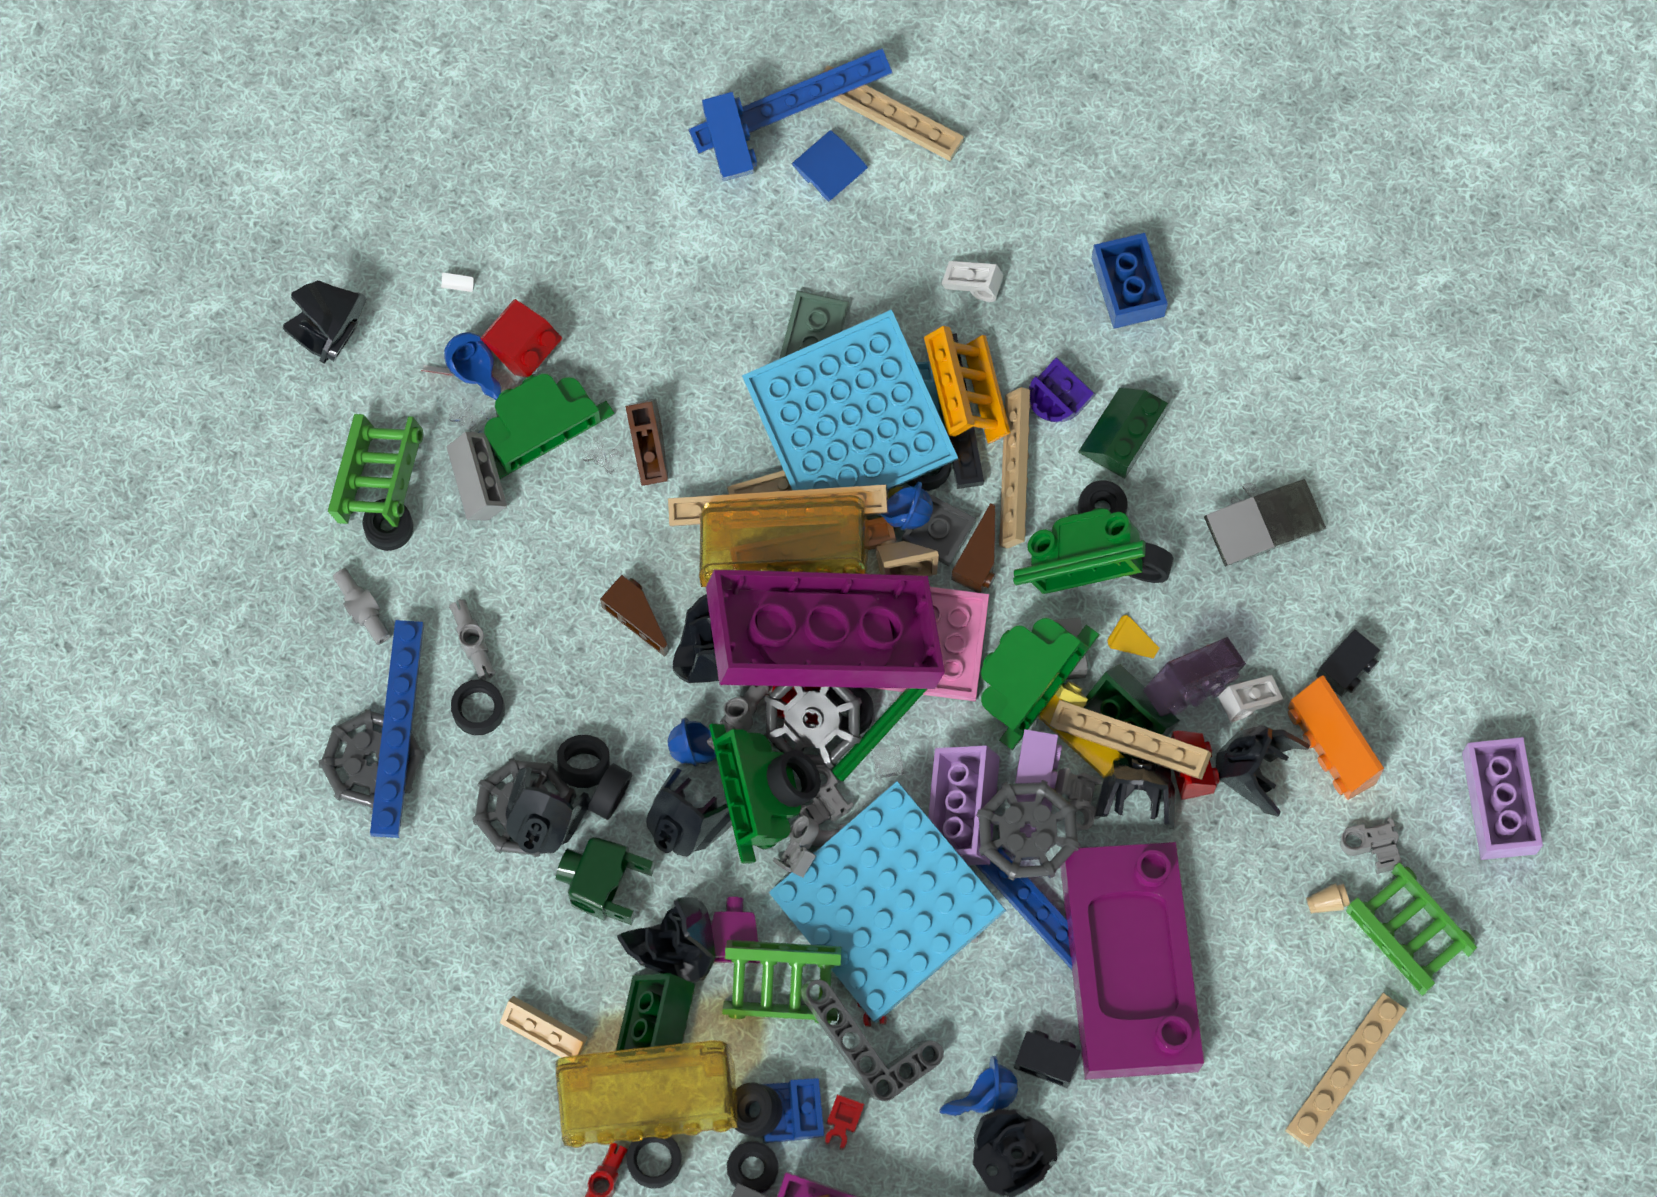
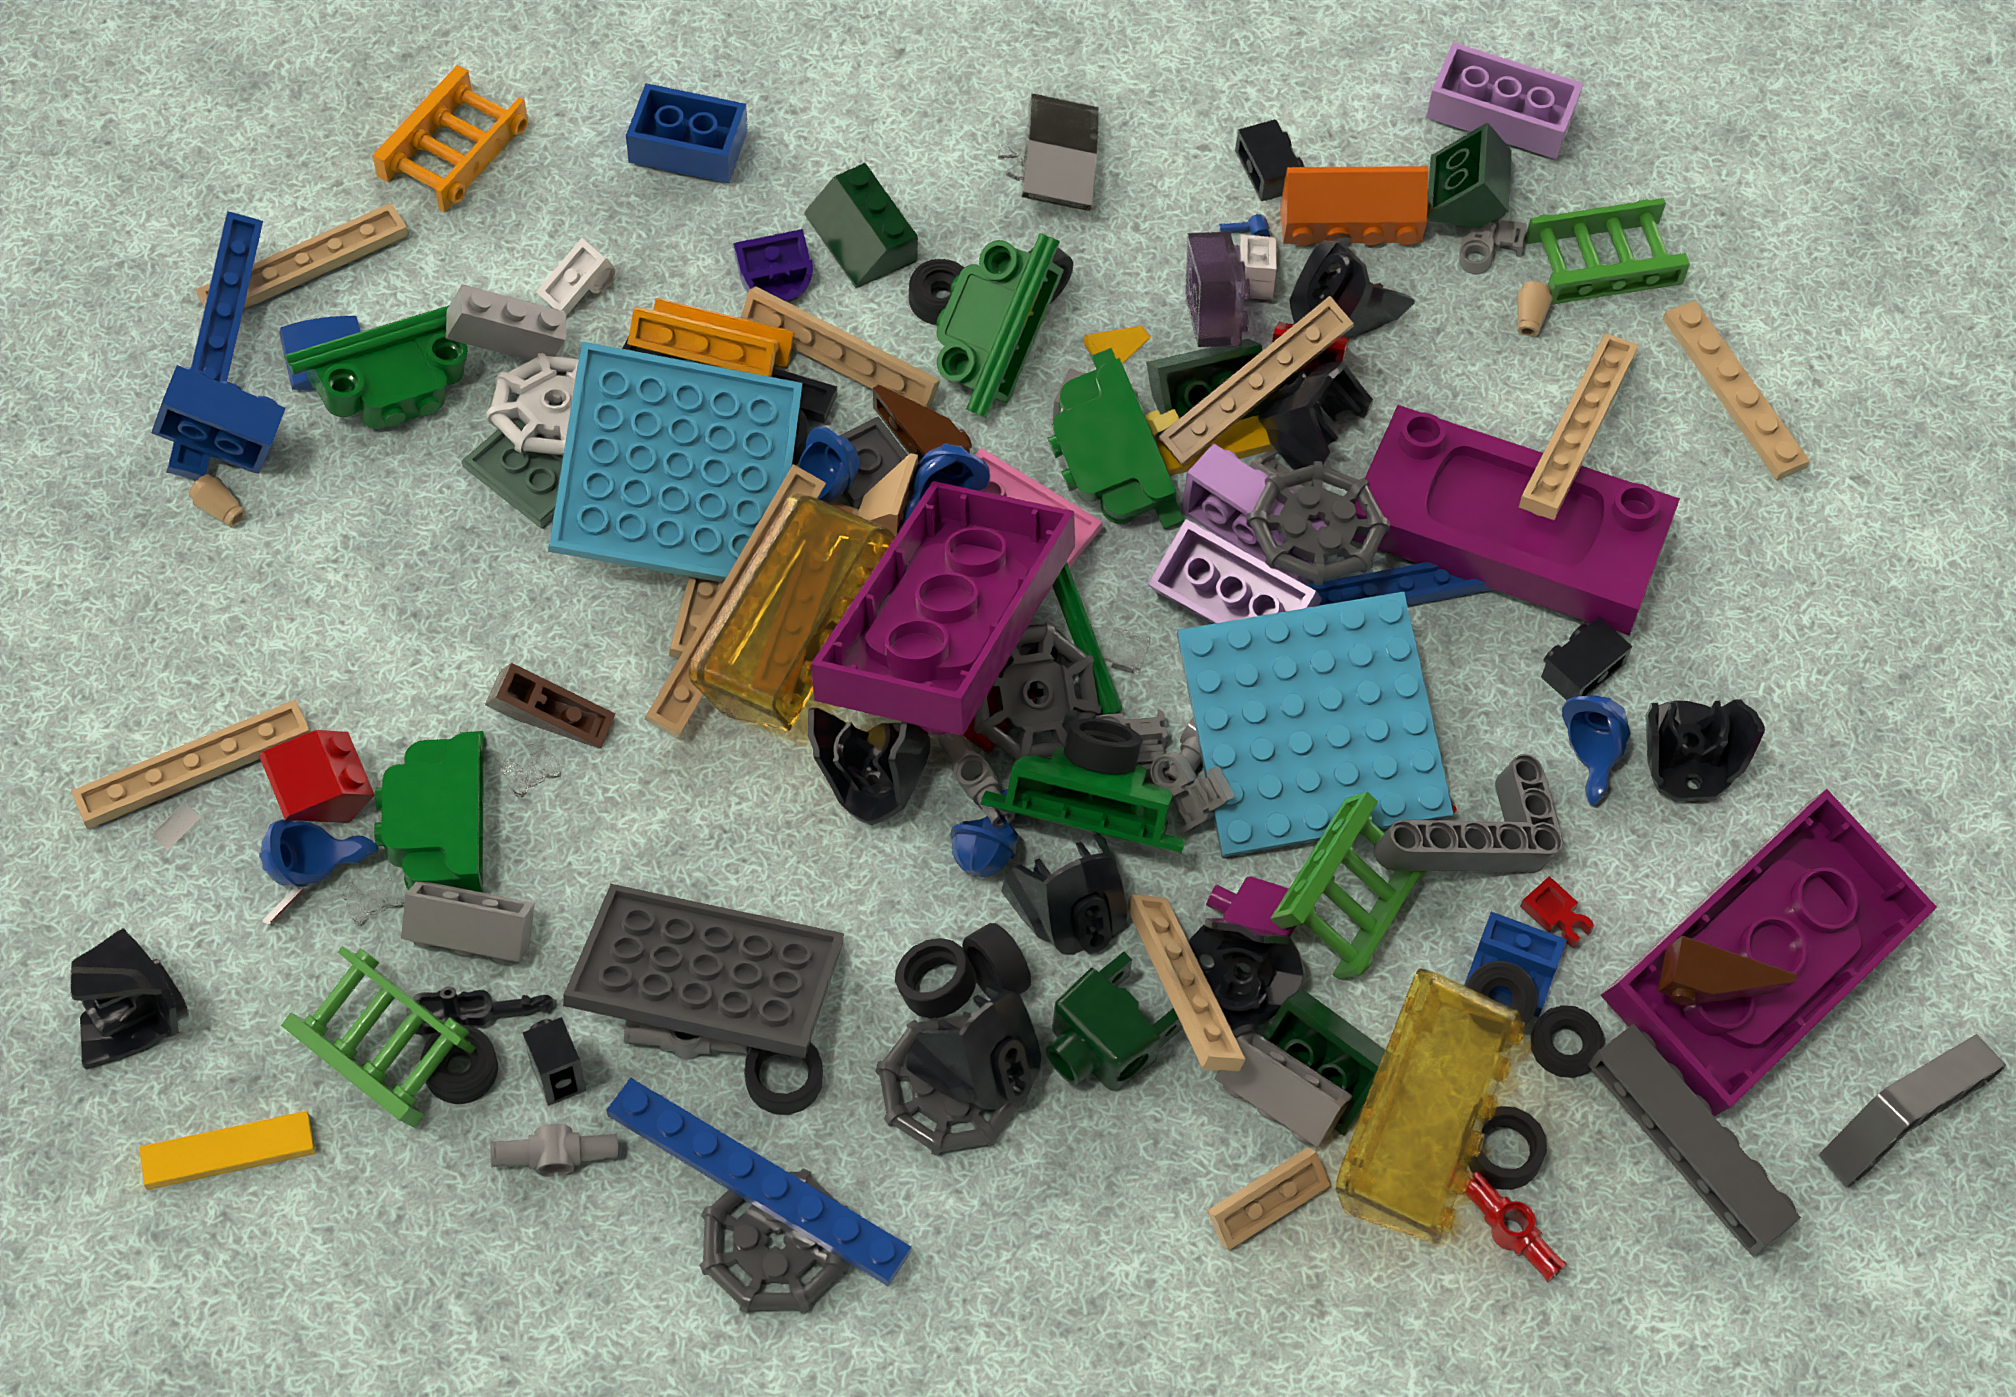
camera: 65 degrees left, 10 degrees down
reddish brown slope [600,575,668,657] -> none
none -> tan plate [71,699,310,829]
none -> yellow tile [139,1110,315,1190]
none -> tan cone [189,474,246,527]
none -> green brick [284,305,468,429]
none -> light orange fence [372,65,528,213]
none -> black piece [407,987,554,1035]
none -> light grey brick [446,284,566,360]
none -> white plate [486,353,578,455]
none -> black brick [522,1017,586,1106]
none -> dark grey plate [563,884,844,1058]
none -> blue piece [901,443,991,528]
none -> tan plate [1127,894,1245,1072]
none -> light grey brick [1214,1031,1353,1147]
none -> blue hand [1220,214,1270,237]
none -> dark green slope [1427,122,1512,228]
none -> tan plate [1519,333,1639,520]

